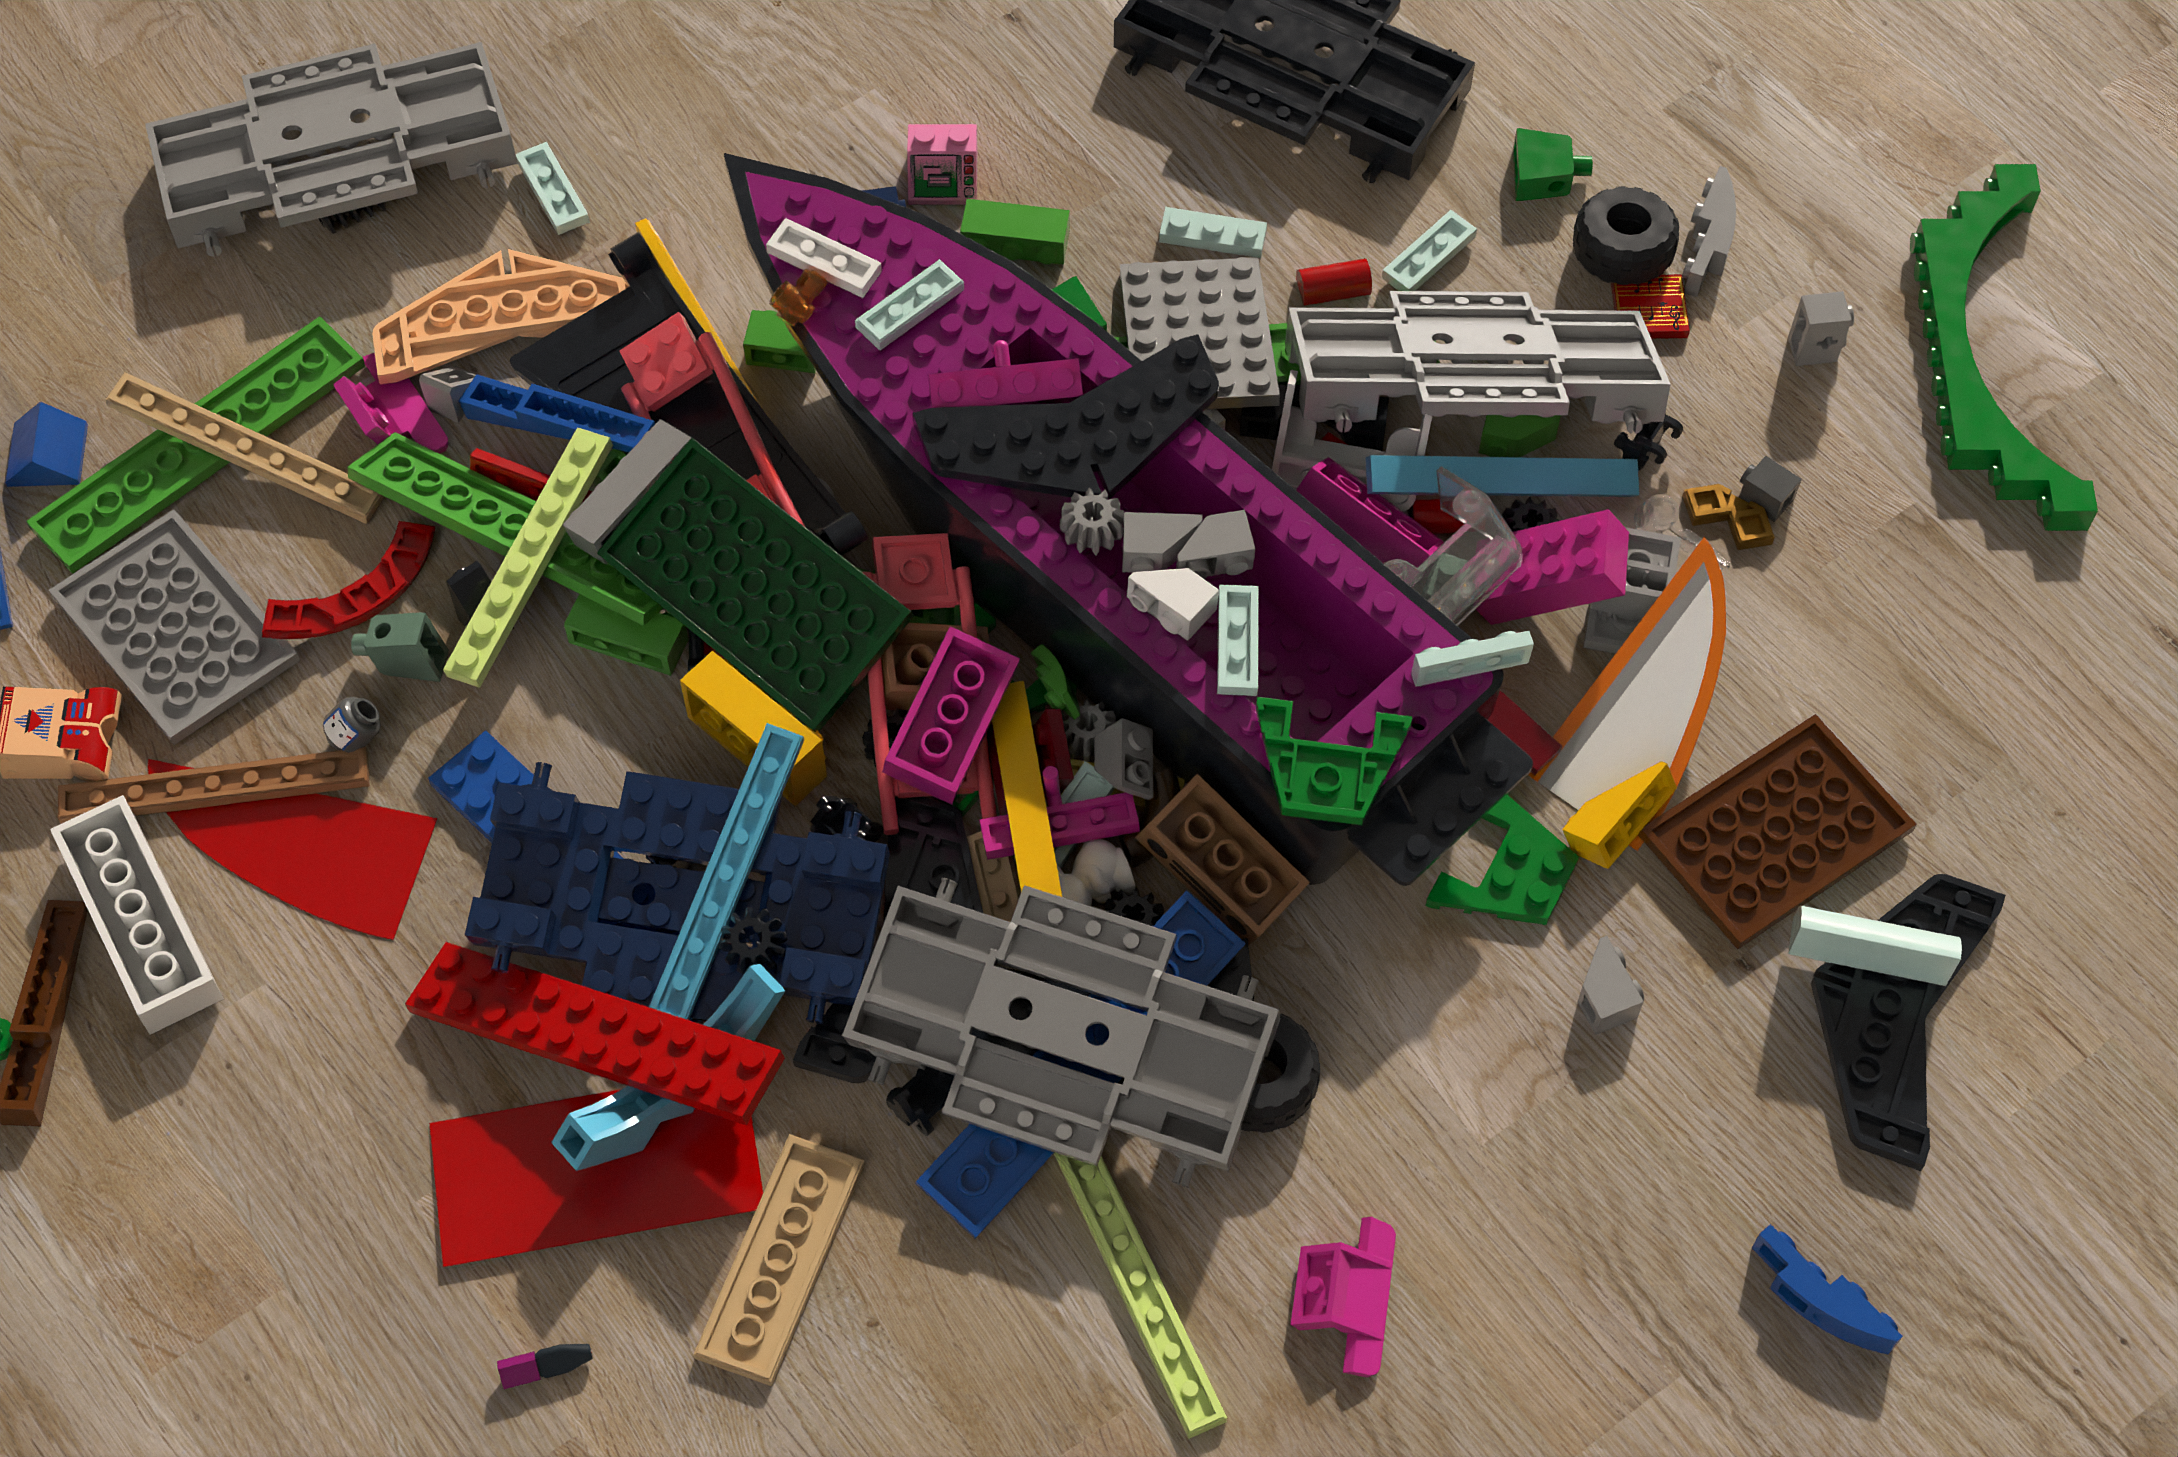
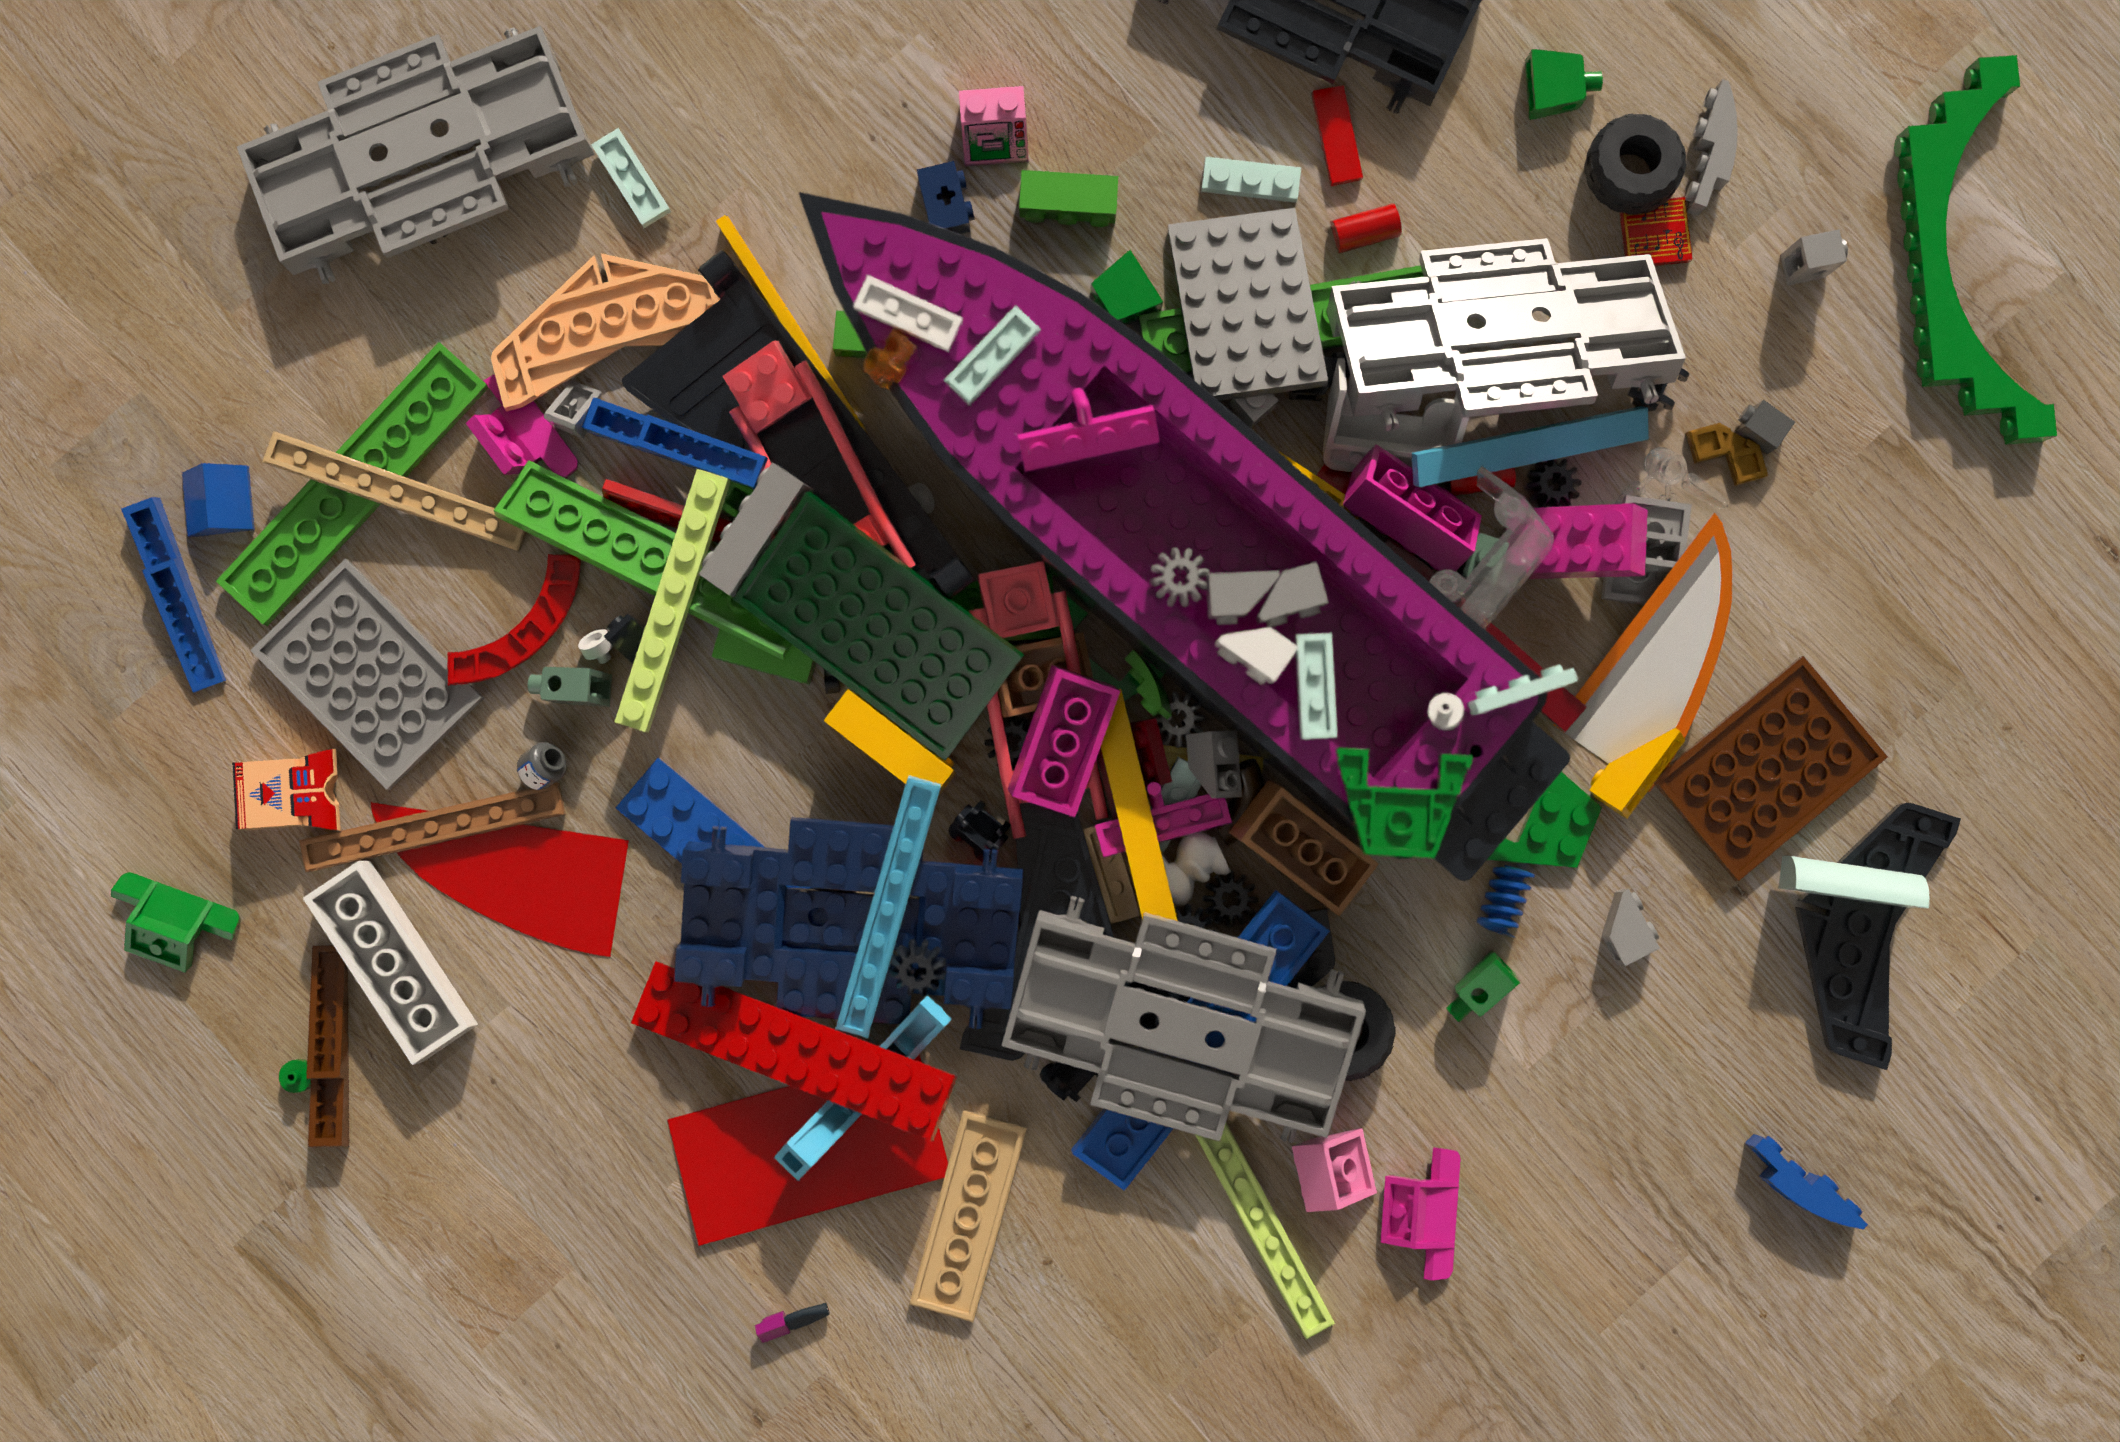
camera: 10 degrees left, 25 degrees up
black wing [912,334,1219,499] -> none
light aqua plate [1382,210,1477,291] -> none
none -> white tile [578,629,613,664]
none -> bright pink slope [1292,1128,1377,1212]
none -> red tile [1311,85,1363,187]
none -> white tile [1428,693,1464,730]
none -> green torso [1446,949,1520,1022]
none -> blue piece [1477,865,1535,938]

